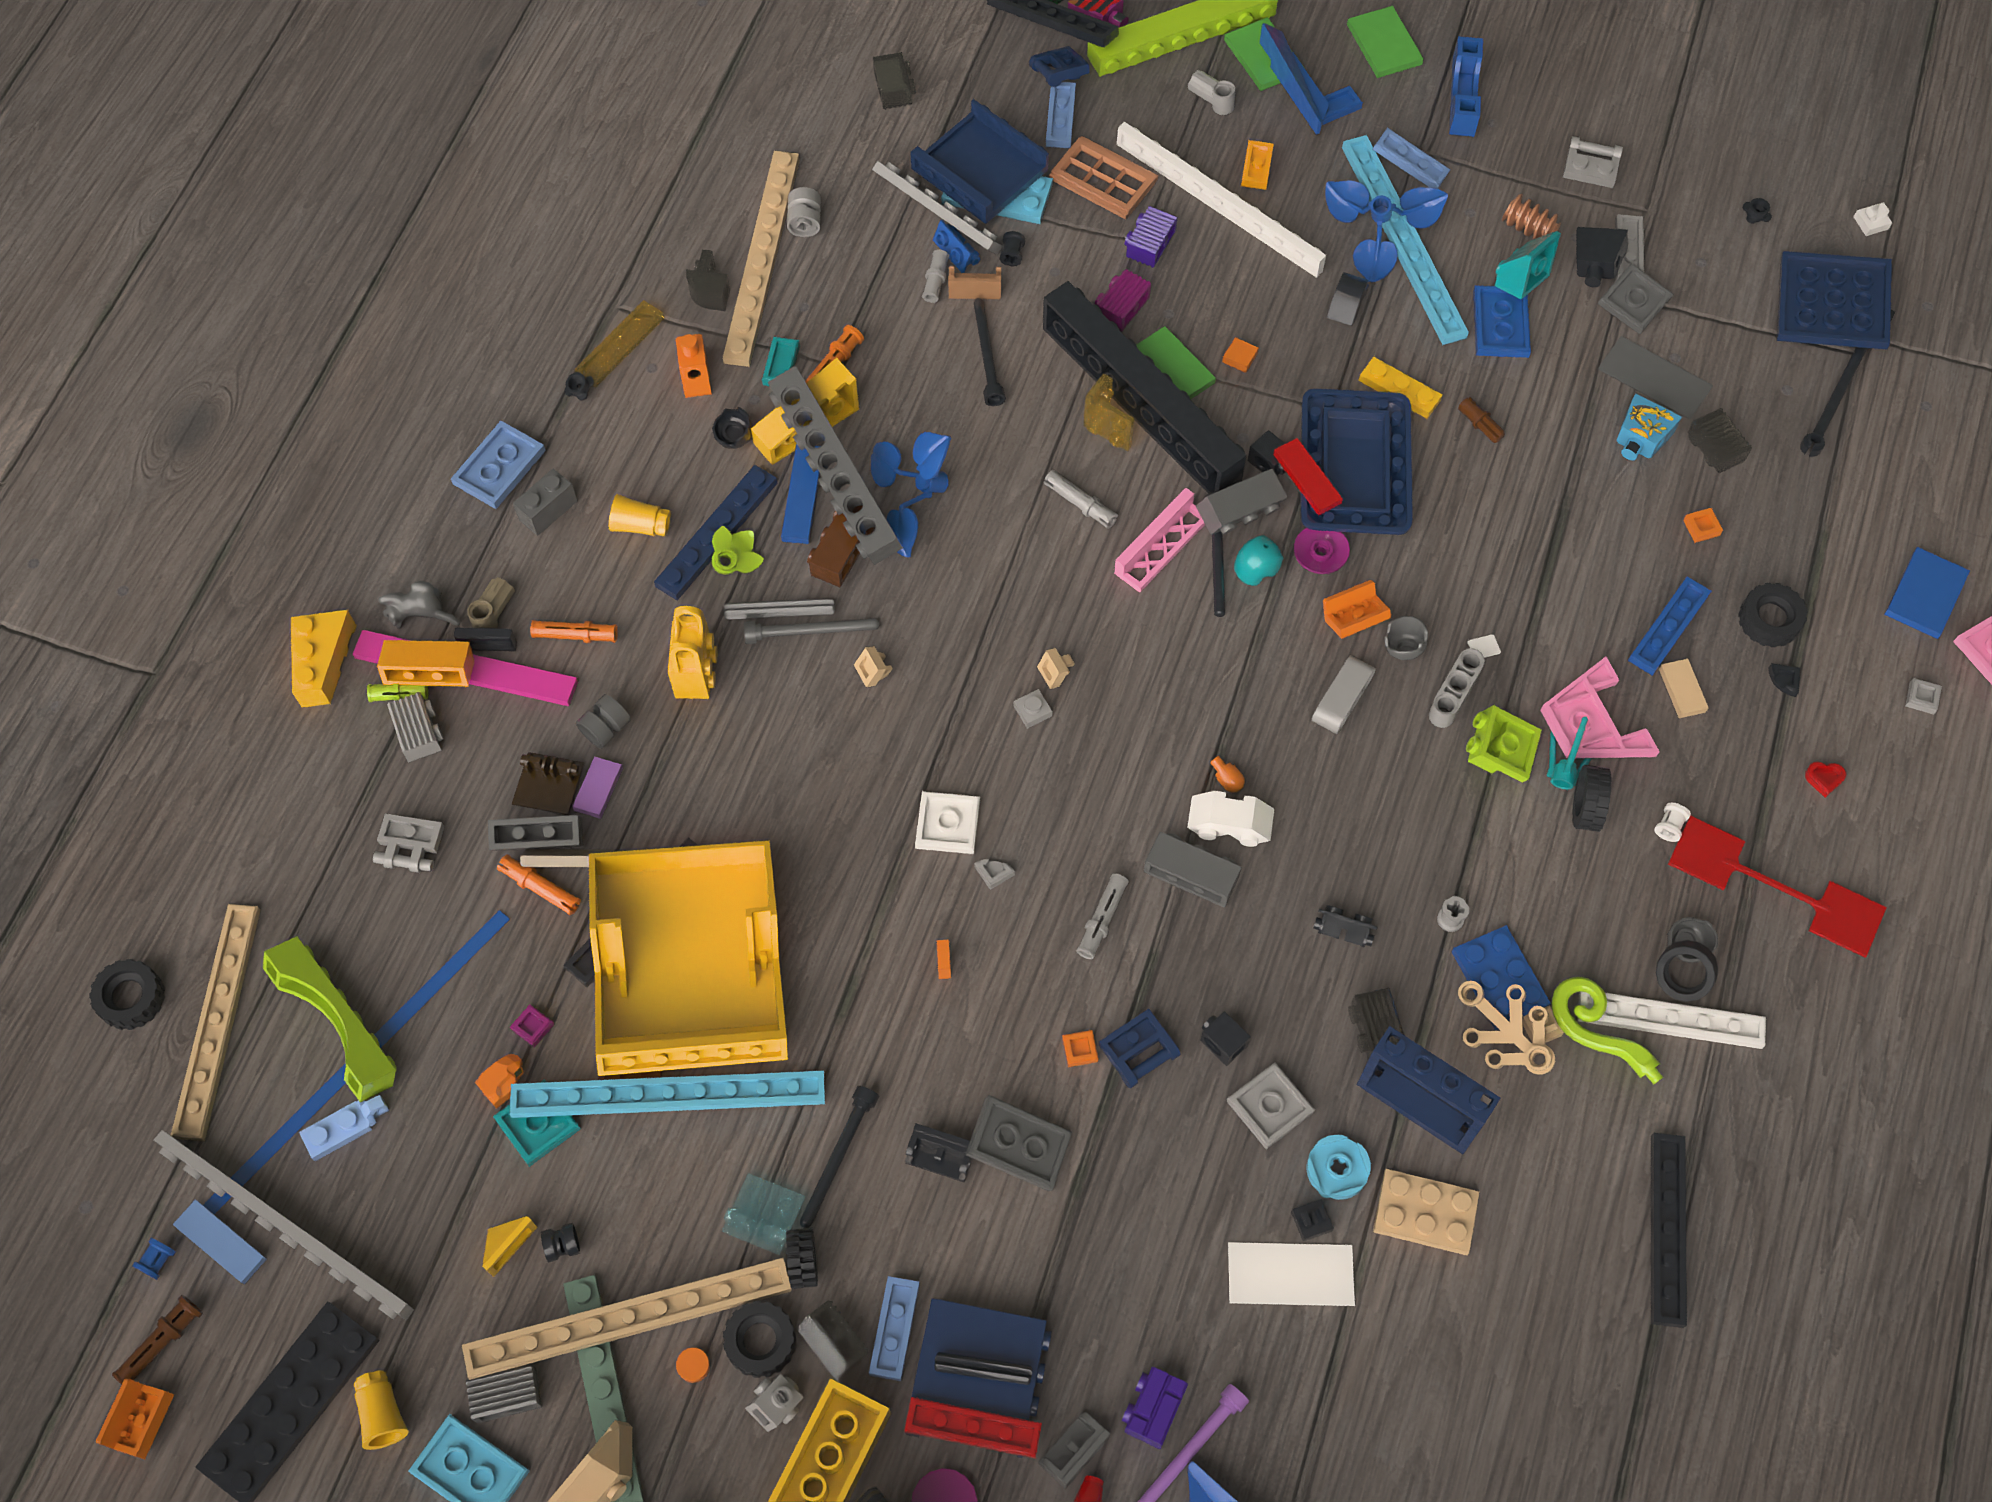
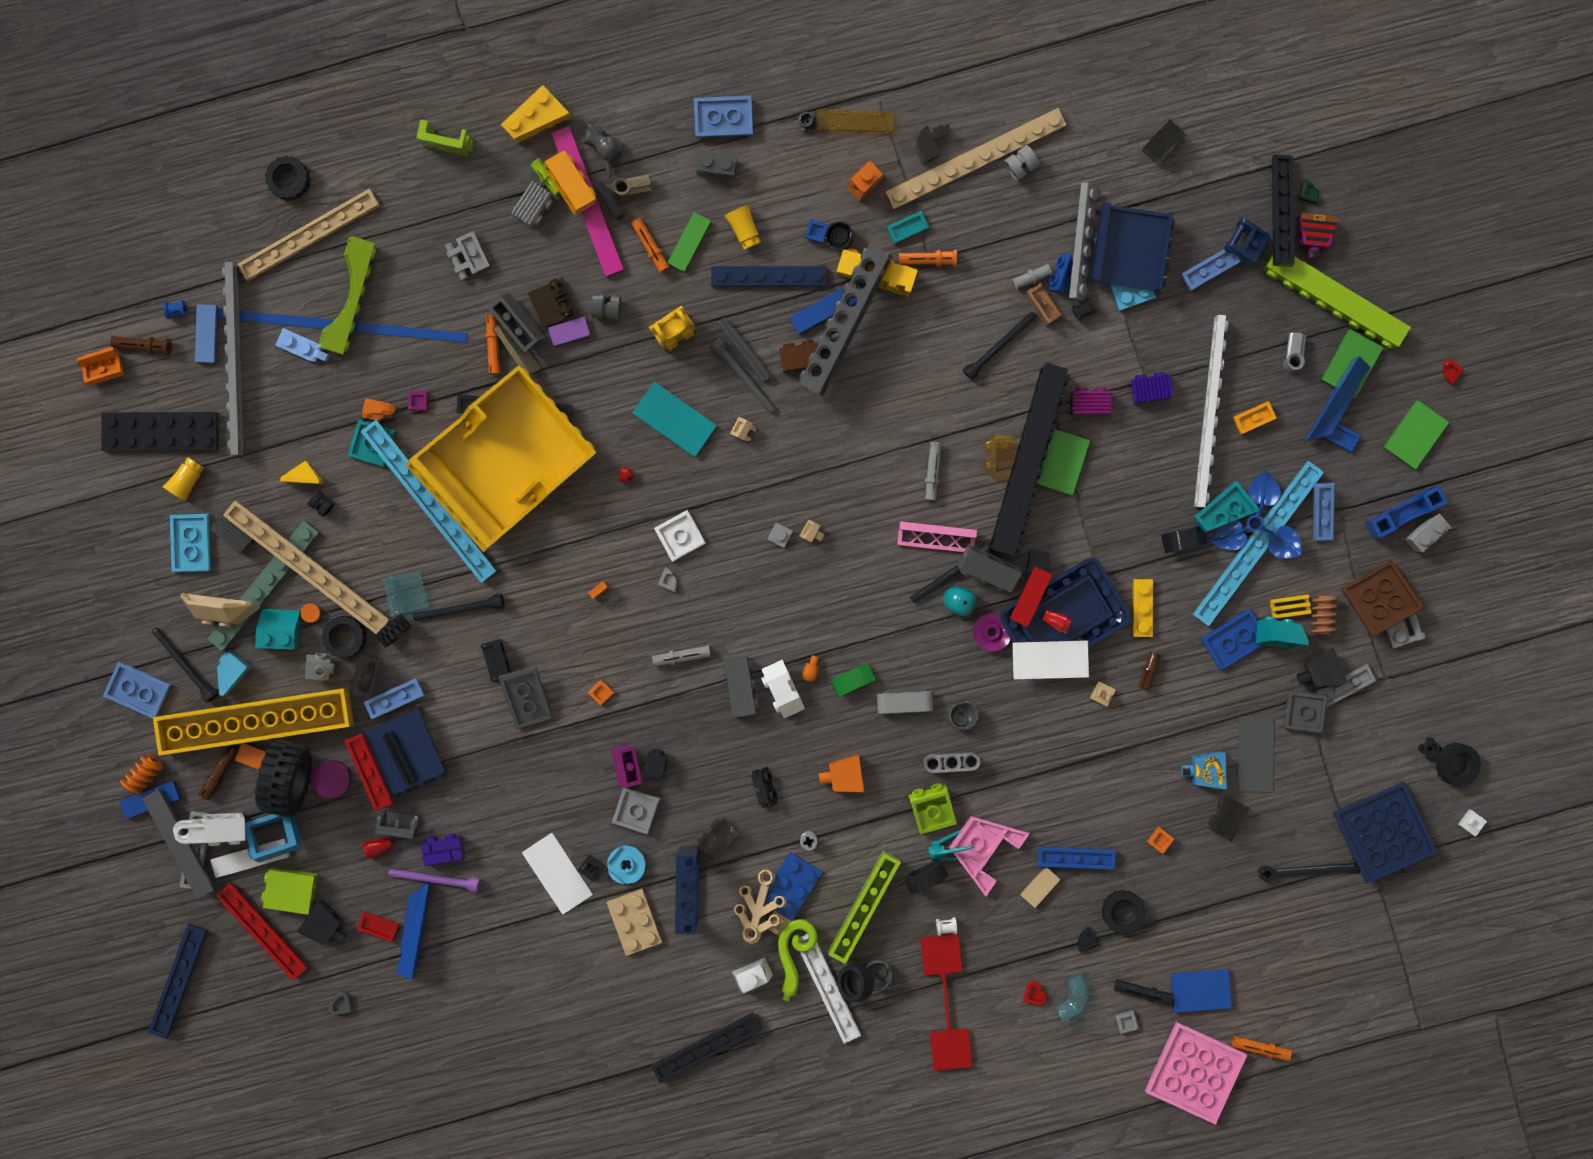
camera: 55 degrees right, 25 degrees up
lime plate [711,526,764,575] -> none
blue plant [871,432,951,557] -> none
nougat piece [1049,136,1158,219] -> none
dark blue plate [1099,1009,1181,1089] -> none
orange tile [1222,337,1259,373] -> none
orange bracket [1323,580,1391,639] -> none
white sticker [1468,635,1501,658] -> none
none -> teal slope [255,609,301,650]
none -> lime panel [416,119,474,156]
none -> magenta brick [611,744,643,788]
none -> red hinge [619,467,633,483]
none -> teal tile [632,382,717,457]
none -> bright green tile [667,212,711,273]
none -> white torso [732,957,773,993]
none -> blue plate [804,219,828,244]
none -> orange torso [819,754,864,792]
none -> lime brick [828,850,901,964]
none -> green slope [830,663,876,698]
none -> white sticker [1013,641,1089,679]
none -> red cone [1042,610,1072,633]
none -> clear light blue cylinder [1055,972,1089,1023]
none -> tan tile [1089,681,1116,707]
none -> black pin [1114,979,1173,1006]
none -> teal wing [1192,481,1259,532]
none -> yellow tile [1270,594,1312,618]
none -> reddish brown plate [1341,560,1424,638]
none -> light grey brick [1404,513,1451,552]
none -> black tyre [1435,742,1481,787]

